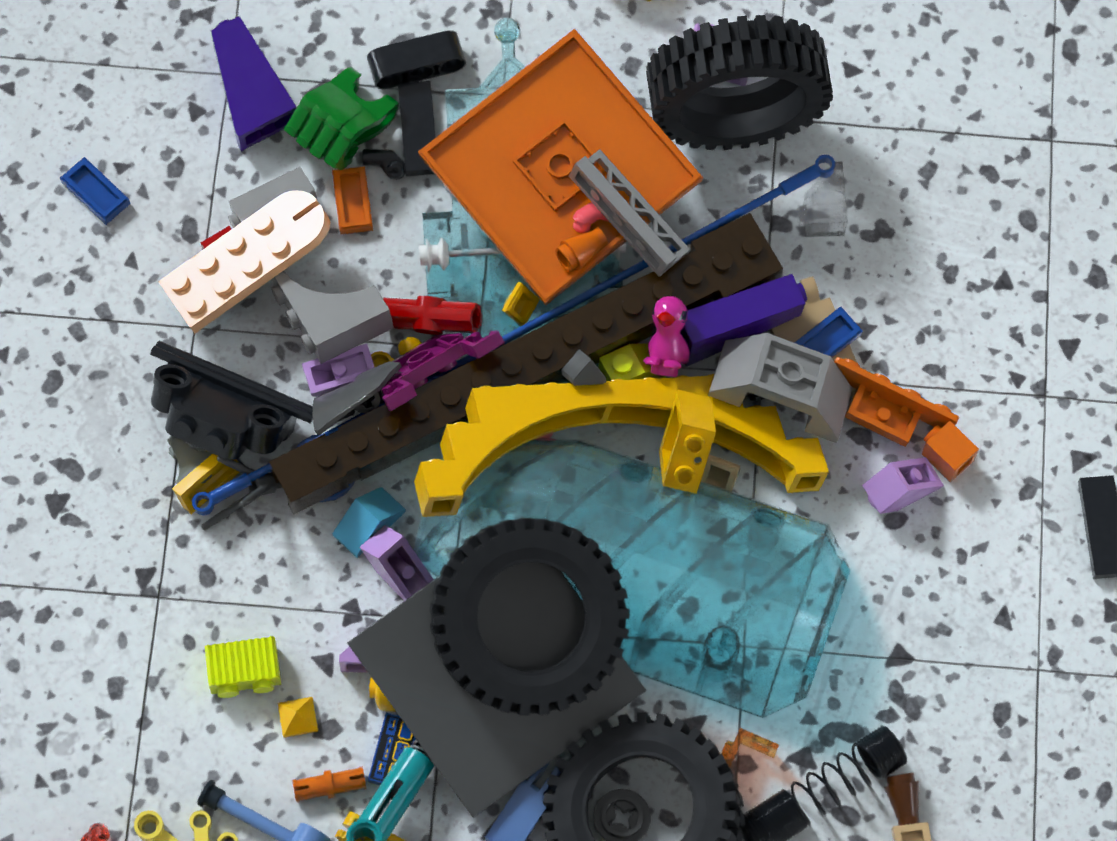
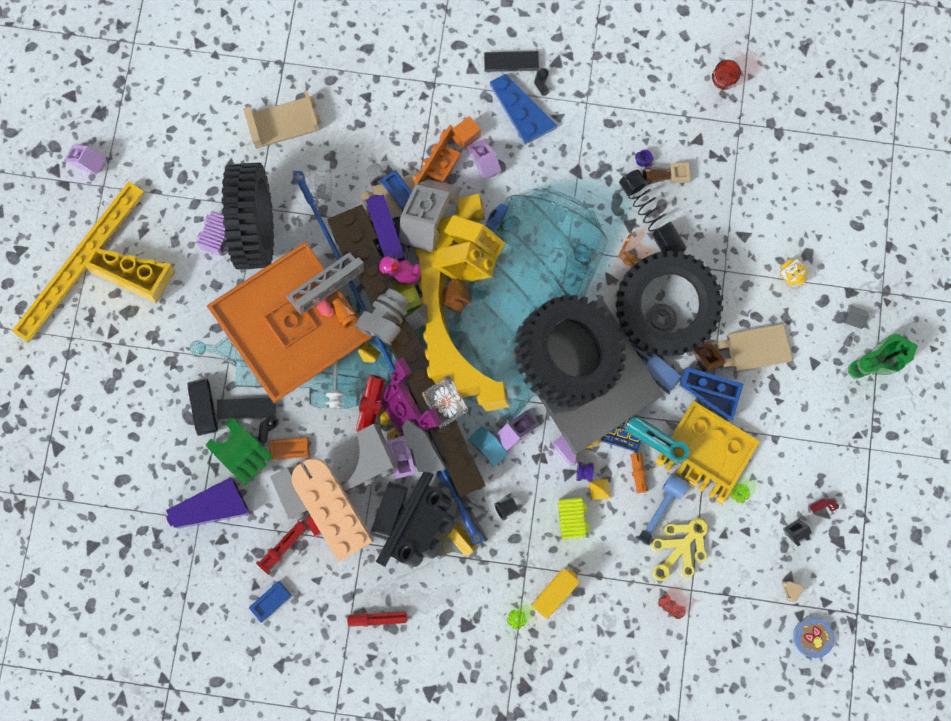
camera: 85 degrees left, 10 degrees up
none -> tan panel [243,90,321,149]
none -> red pin [256,520,308,575]
none -> red axle [347,611,407,627]
none -> light grey beam [354,289,410,345]
none -> light grey piece [367,163,387,186]
none -> black beam [370,481,408,541]
none -> clear tile [422,375,468,429]
none -> dark orange brick [442,279,470,314]
none -> yellow window [444,215,506,260]
none -> blue tile [485,204,508,230]
none -> blue wing [490,74,557,145]
none -> black piece [494,497,518,521]
none -> clear neon green plate [507,610,527,630]
none -> yellow window [530,569,580,620]
none -> black arm [534,68,550,96]
none -> dark purple wheel [576,461,594,482]
none -> dark purple plate [635,150,653,167]

